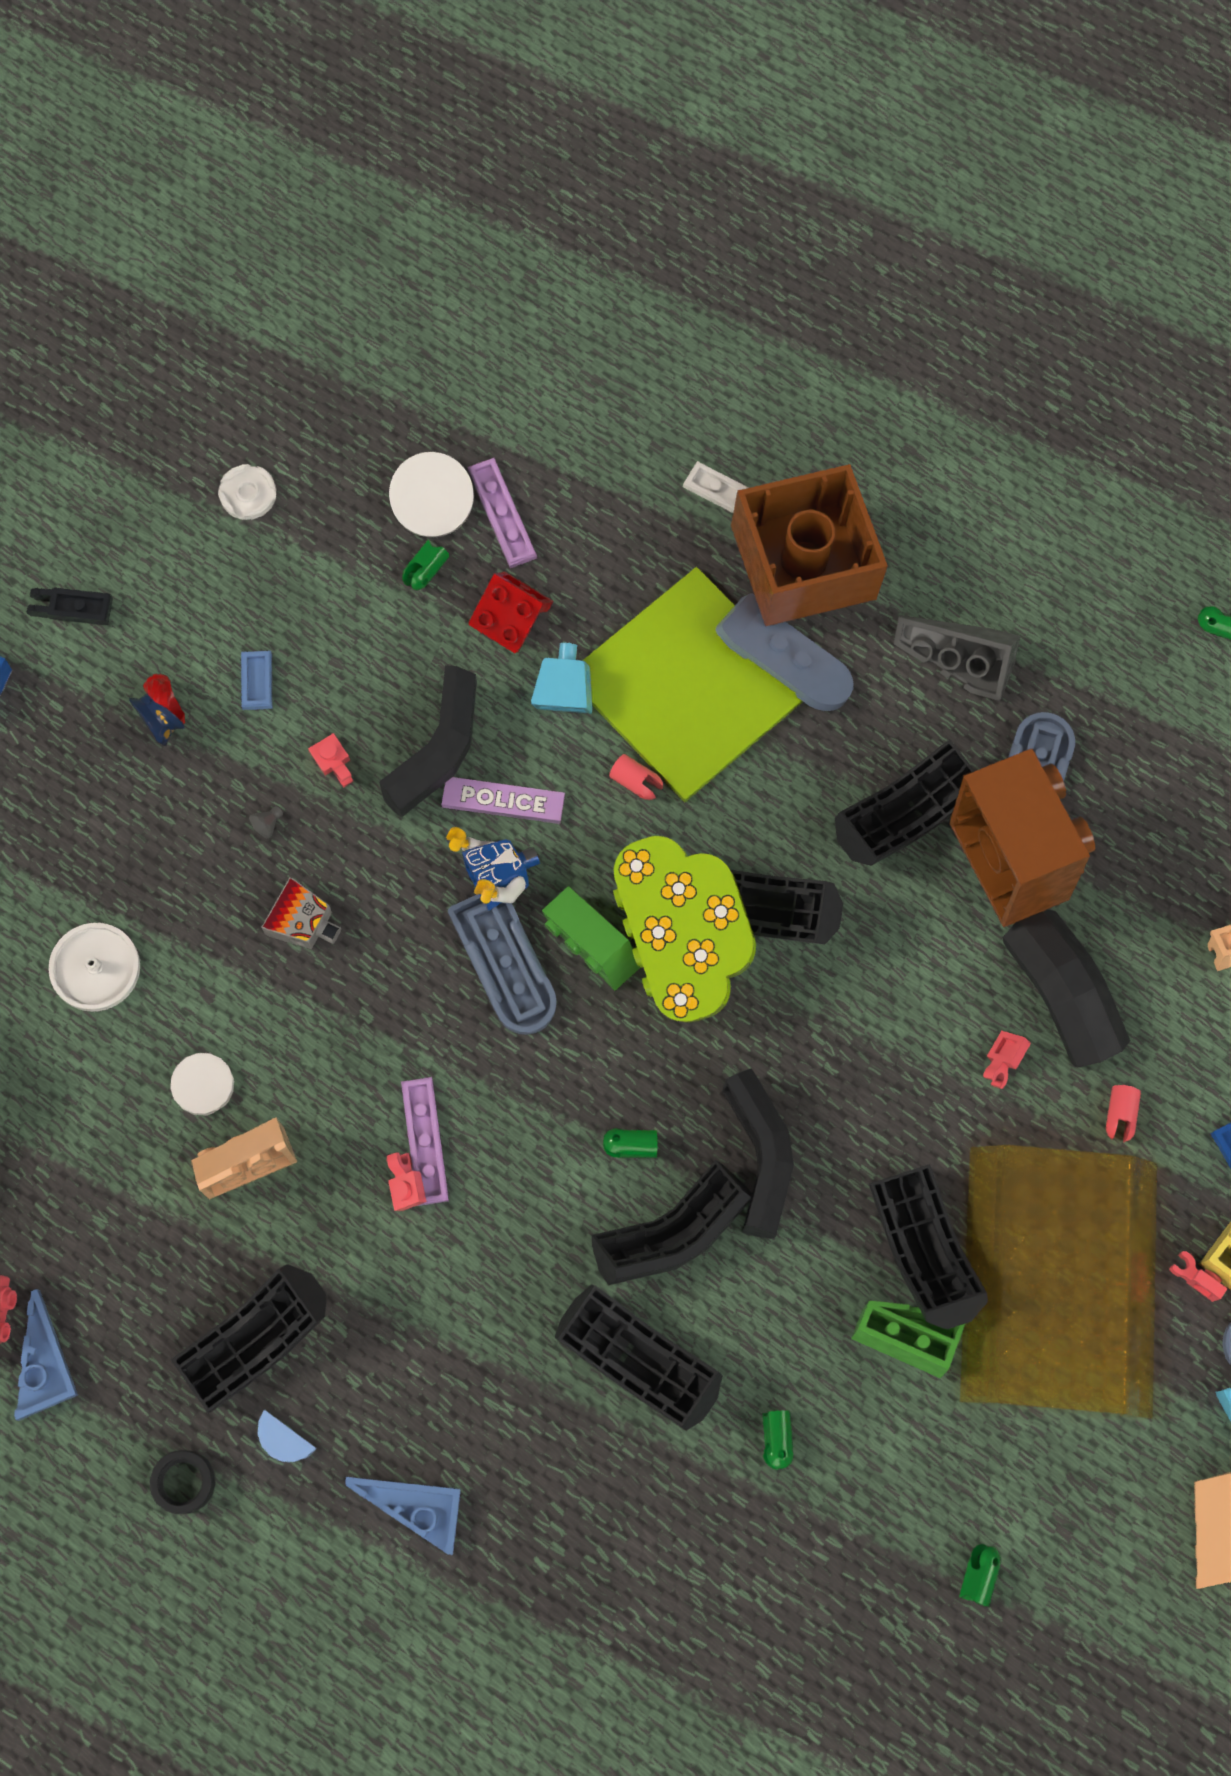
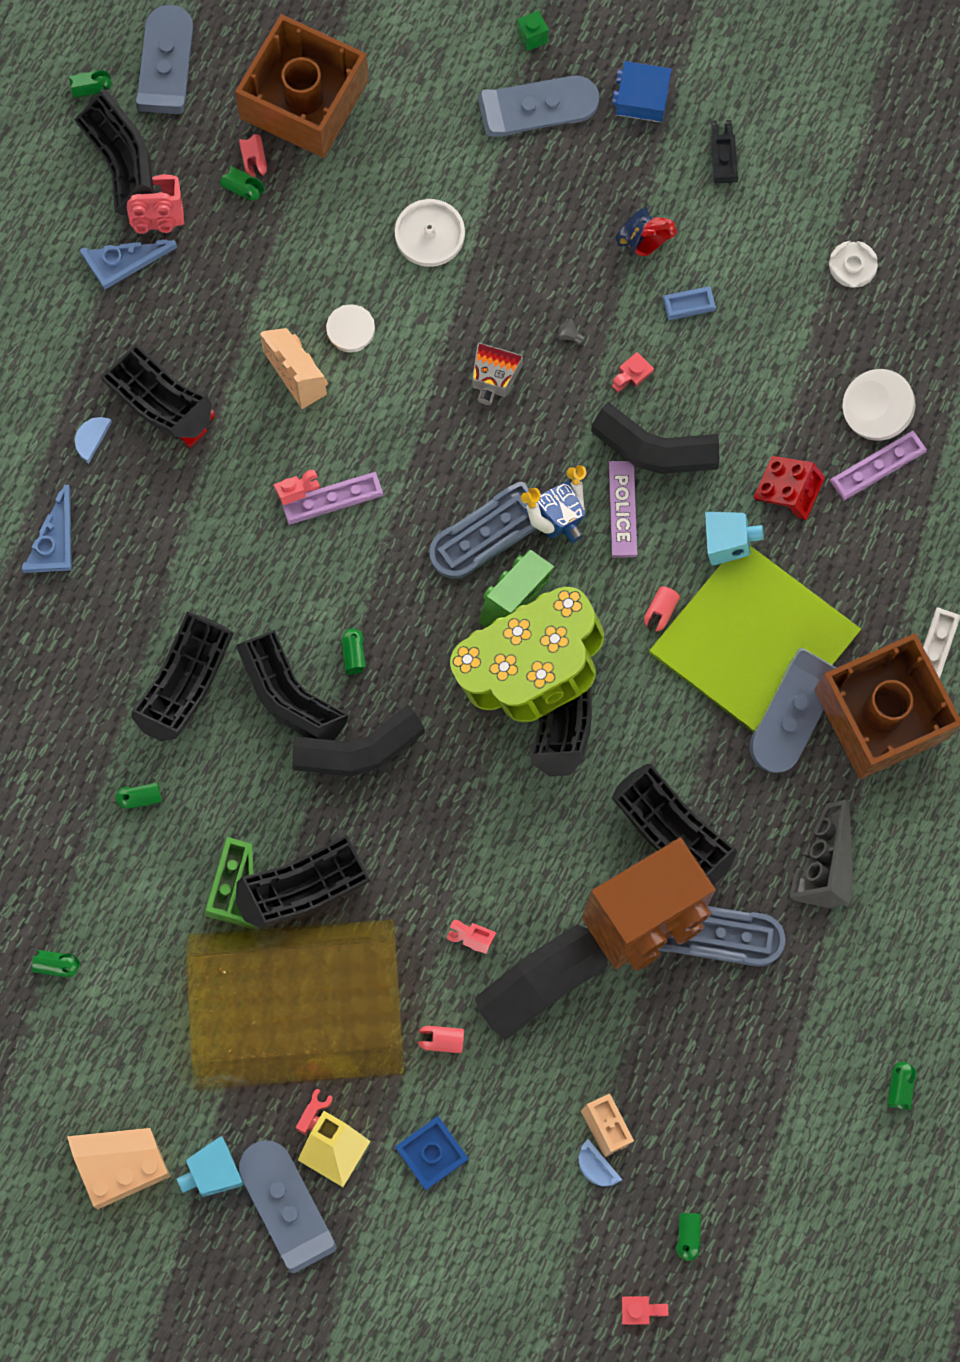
camera: 85 degrees right, 0 degrees up
black tyre [149,1450,216,1515] -> none
green piece [402,540,450,591] -> none

